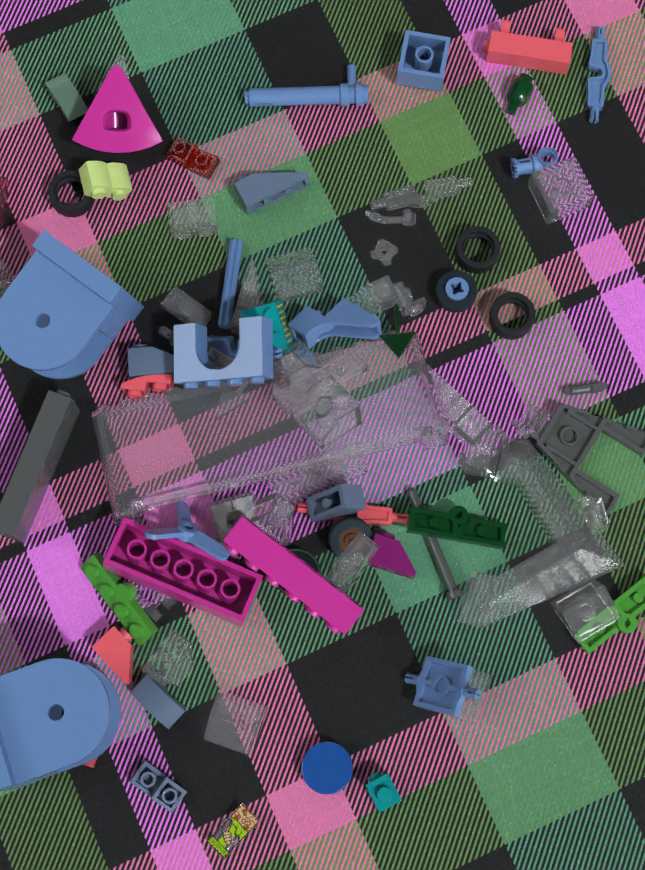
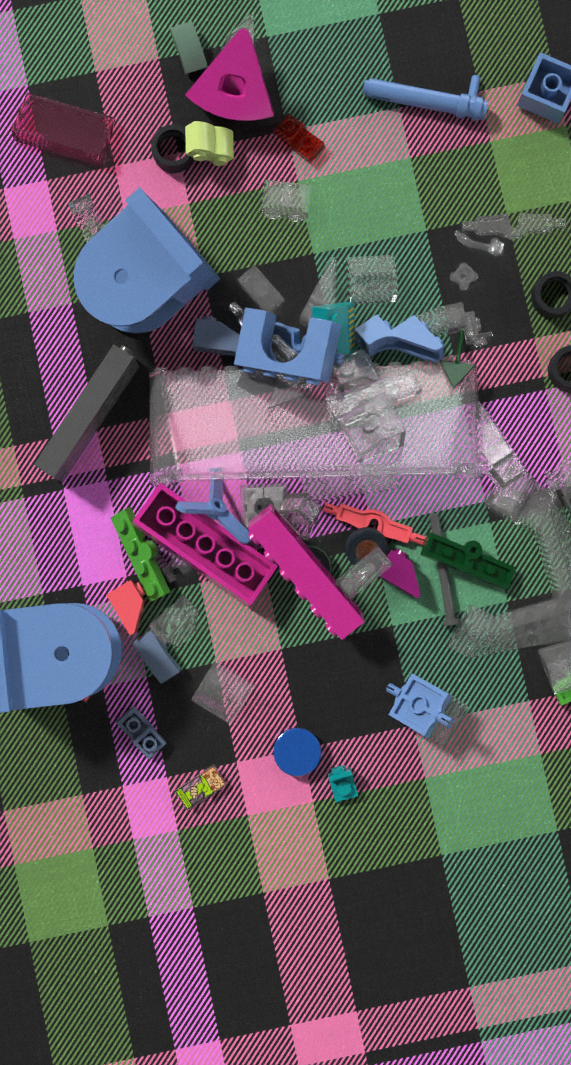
camera: 15 degrees right, 10 degrees up
coral slope [121,374,174,399] -> none
medium blue axle [218,239,243,329] -> none
sand blue slope [234,172,309,215] -> none
sand blue slope [306,484,366,522] -> none
black wheel [435,270,478,313] -> none

